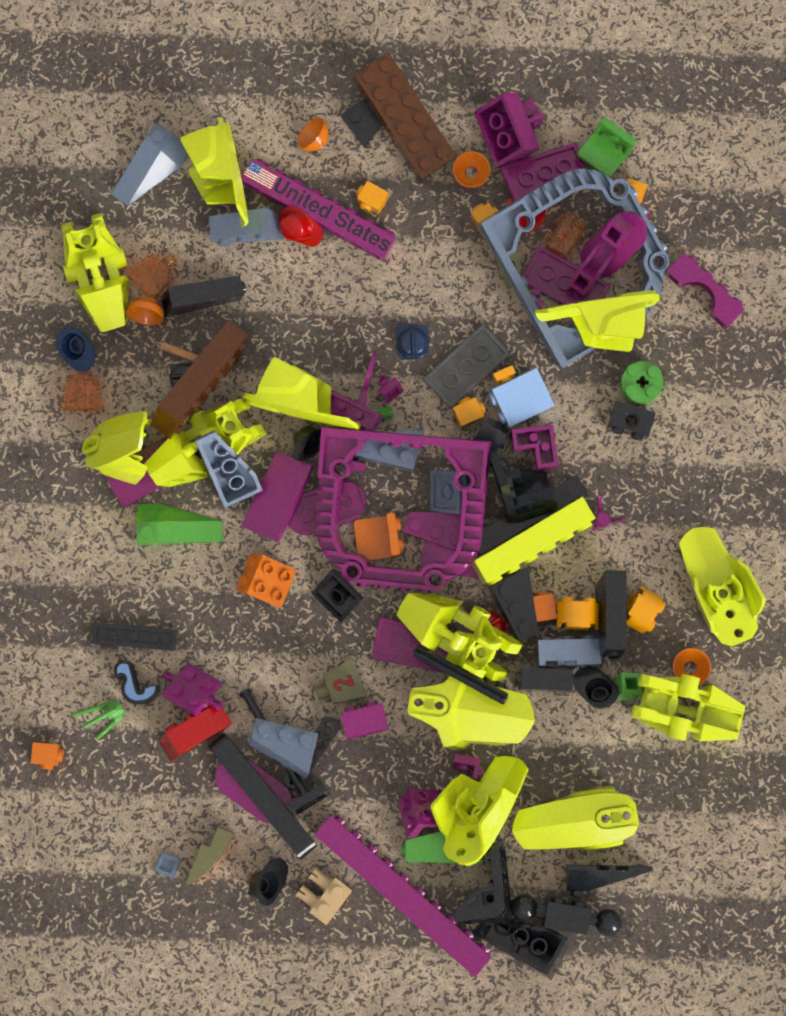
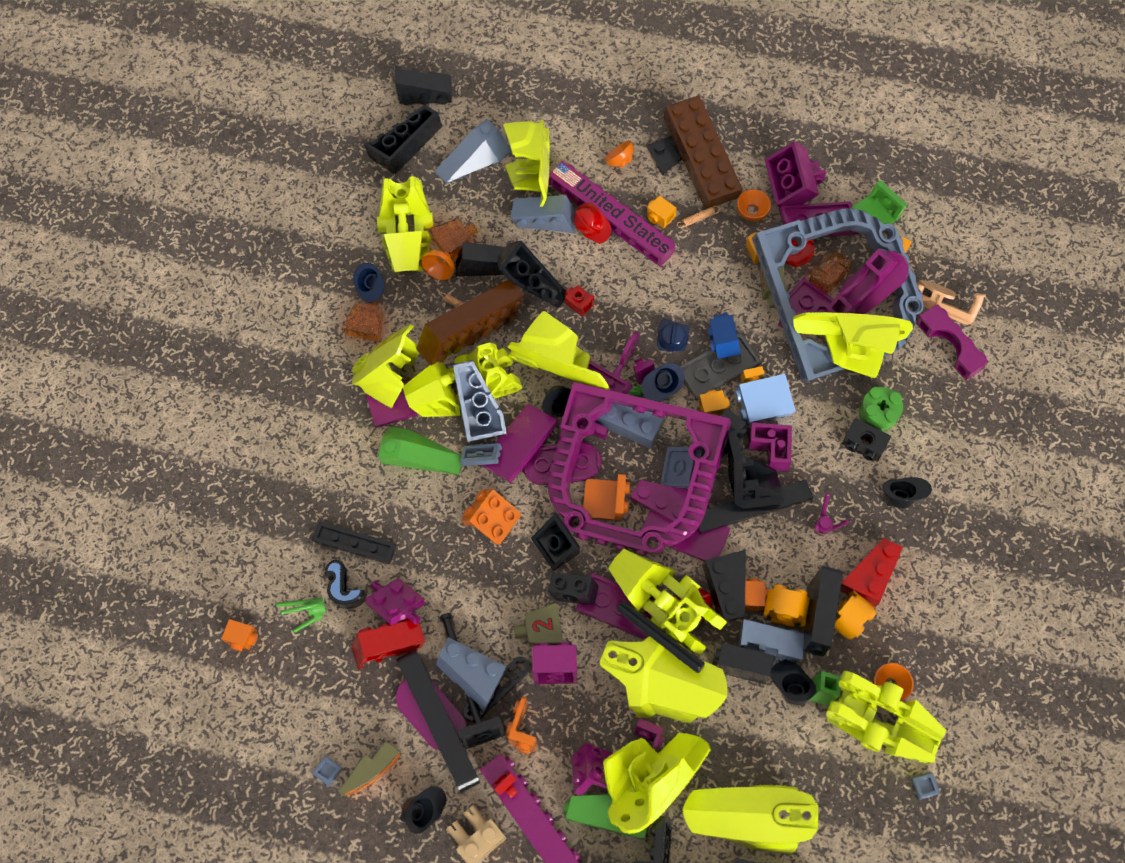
camera: 15 degrees right, 15 degrees down
neon yellow brick [471,497,596,586] -> none
neon yellow piece [679,527,766,646] -> none
none -> black wedge [364,105,443,174]
none -> black wedge [395,65,452,106]
none -> sand blue tile [460,443,502,466]
none -> red tile [490,770,518,799]
none -> black wedge [498,240,566,308]
none -> orange bracket [506,696,537,755]
none -> black brick [548,572,599,606]
none -> red brick [565,285,595,317]
none -> dark blue piece [642,363,685,402]
none -> light nougat piece [677,206,720,228]
none -> blue brick [707,312,741,359]
none -> red wedge [840,538,903,607]
none -> black piece [883,477,932,509]
none -> sand blue tile [911,772,940,800]
none -> light nougat piece [917,280,986,324]

